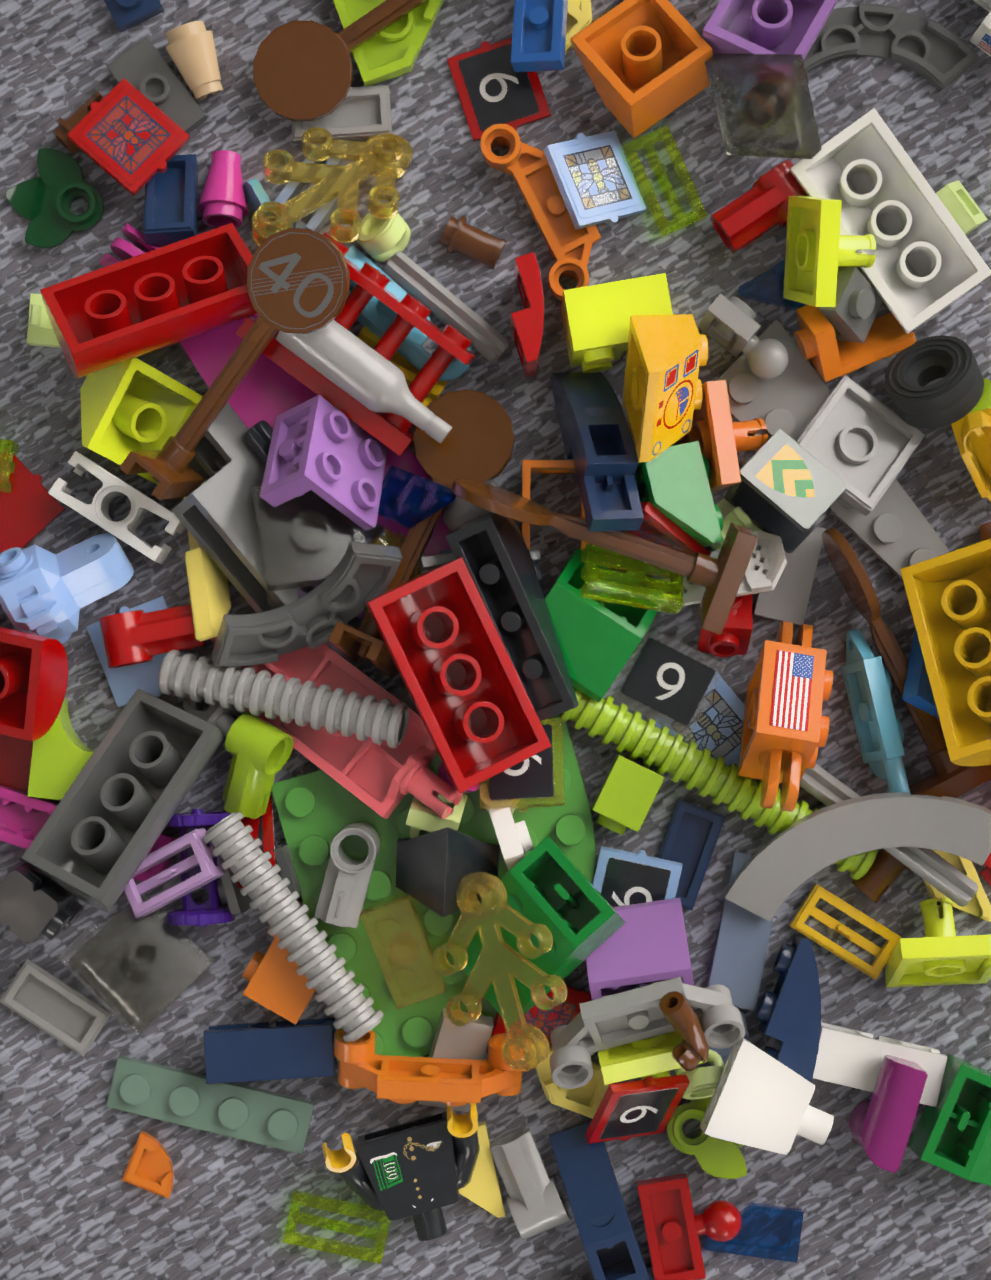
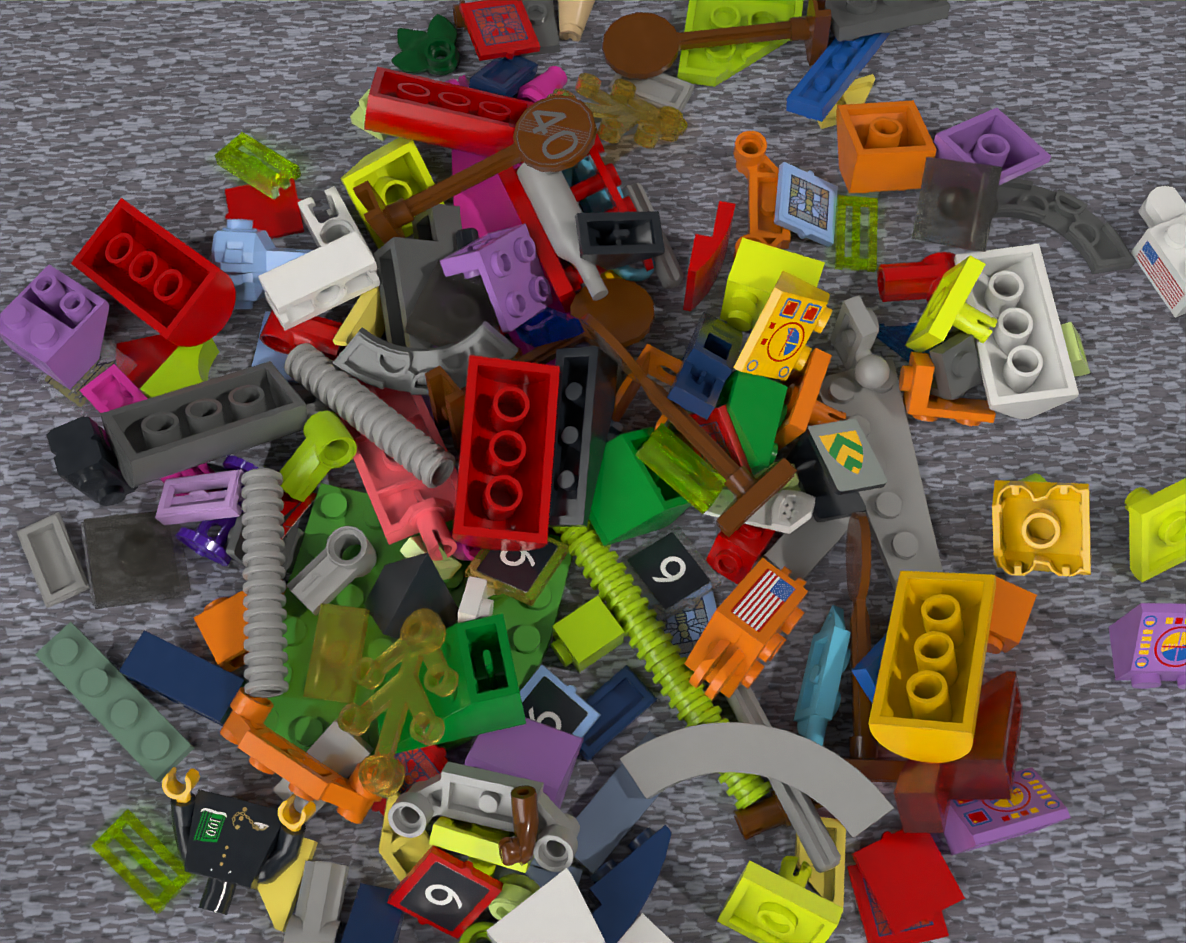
camera: 25 degrees right, 20 degrees down
orange tile [122,1131,174,1199] -> none
yellowish green tile [355,206,411,262] -> none
reddish brown pin [439,216,507,270] -> none
black piece [447,38,551,141] -> none
yellow tile [789,883,902,980] -> none
light grey tile [796,375,925,516] -> none
black tyre [885,335,984,429] -> none
none -> white piece [258,231,380,331]
none -> black slope [575,211,665,270]

